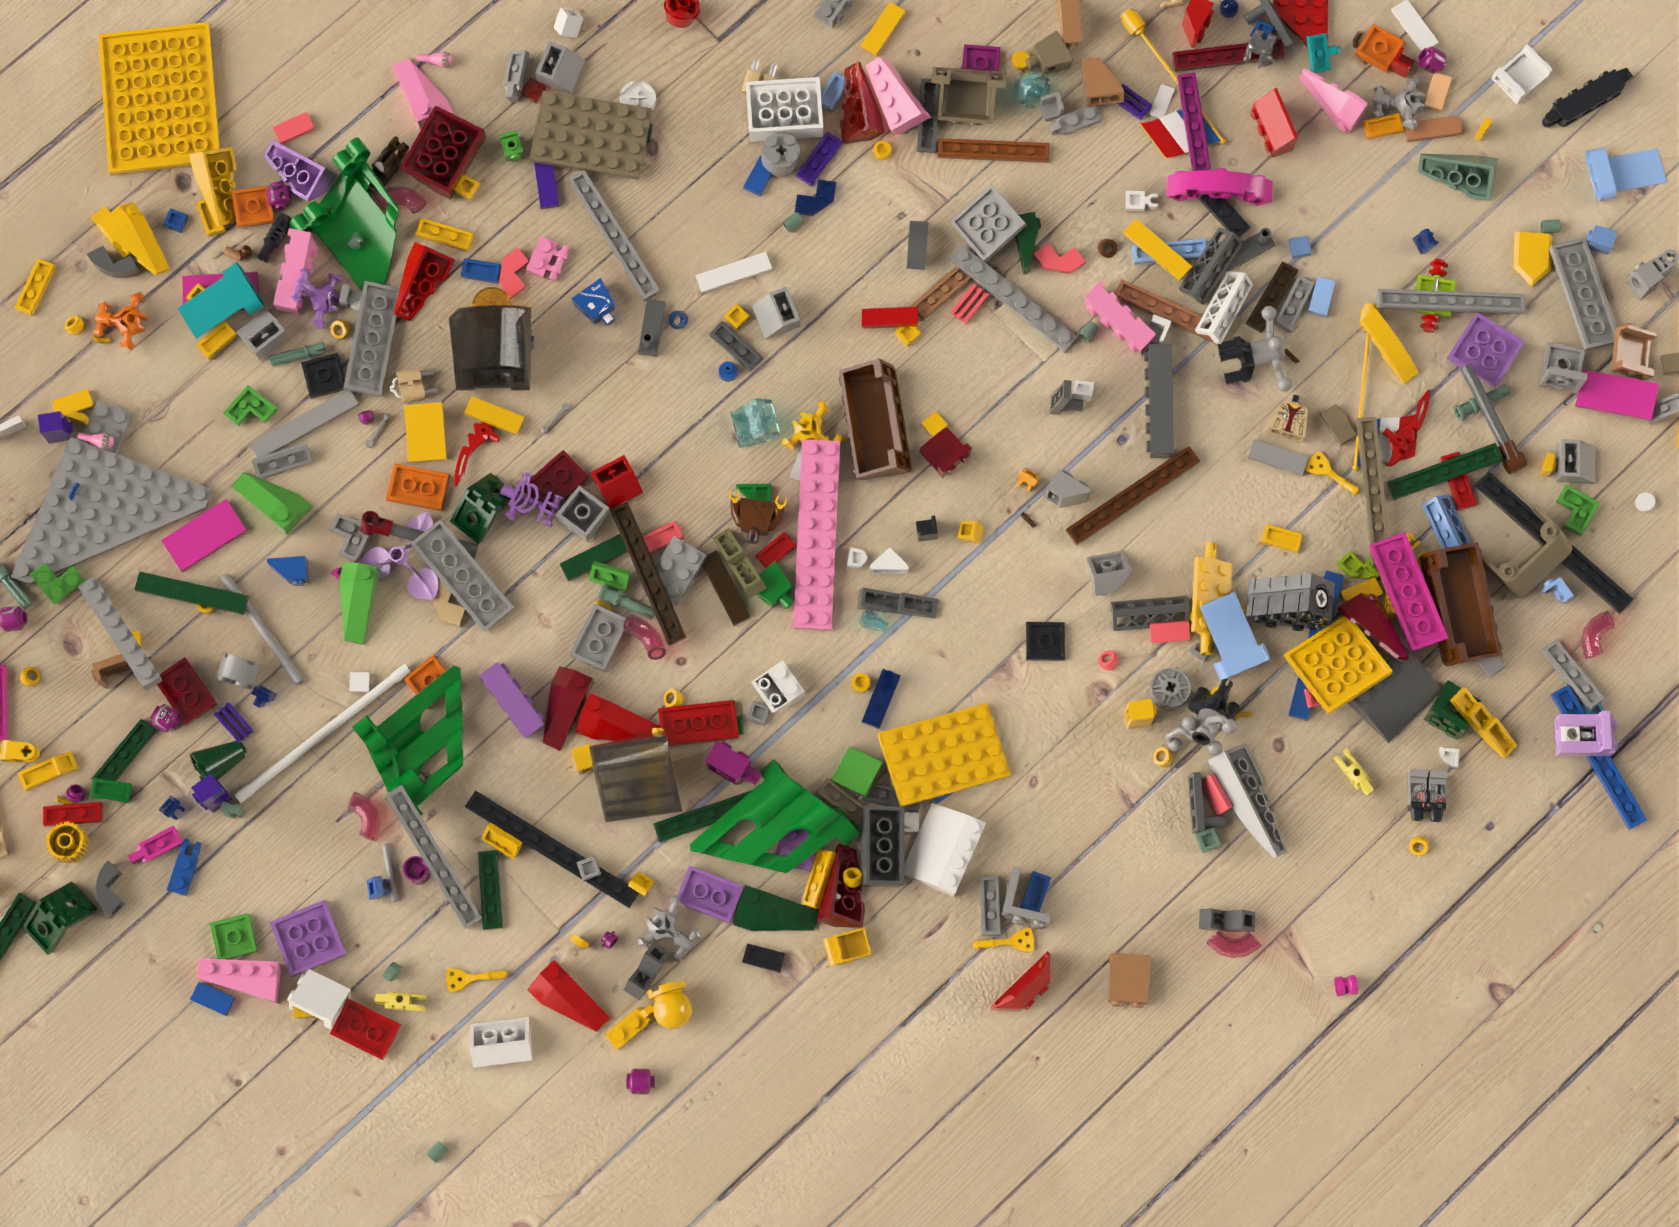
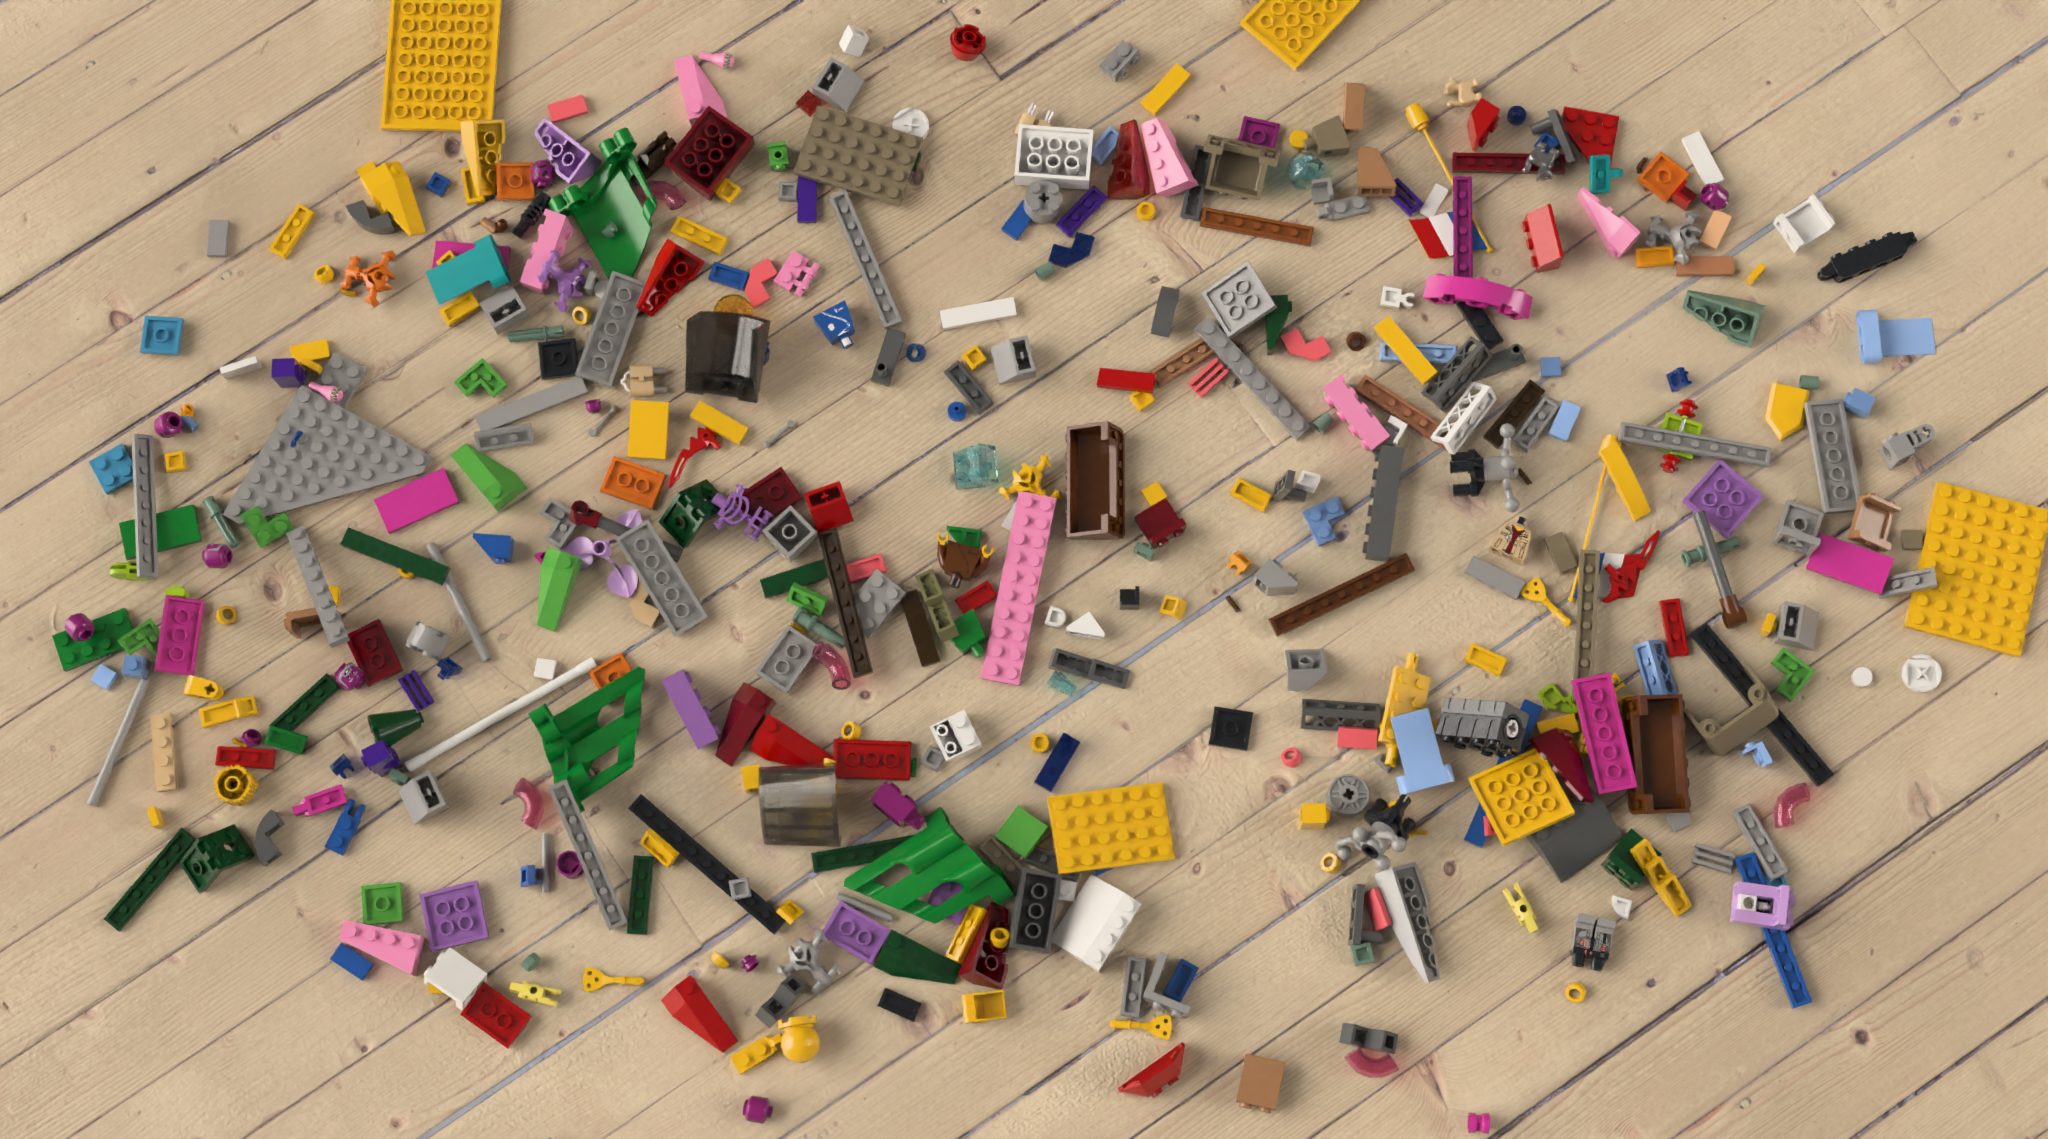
camera: 15 degrees right, 0 degrees up
white slope [470,1017,532,1068] -> none
light grey hinge [504,50,530,102] -> none
dark green tile [1387,443,1502,500] -> none
none -> light grey slope [398,770,450,825]
none -> light grey tile [778,182,798,202]
none -> light grey bar [836,892,893,921]
none -> sand green plate [1134,542,1154,562]
none -> yellow tile [1230,478,1272,513]
none -> medium blue plate [1302,496,1345,547]
none -> light grey tile [1691,843,1735,874]

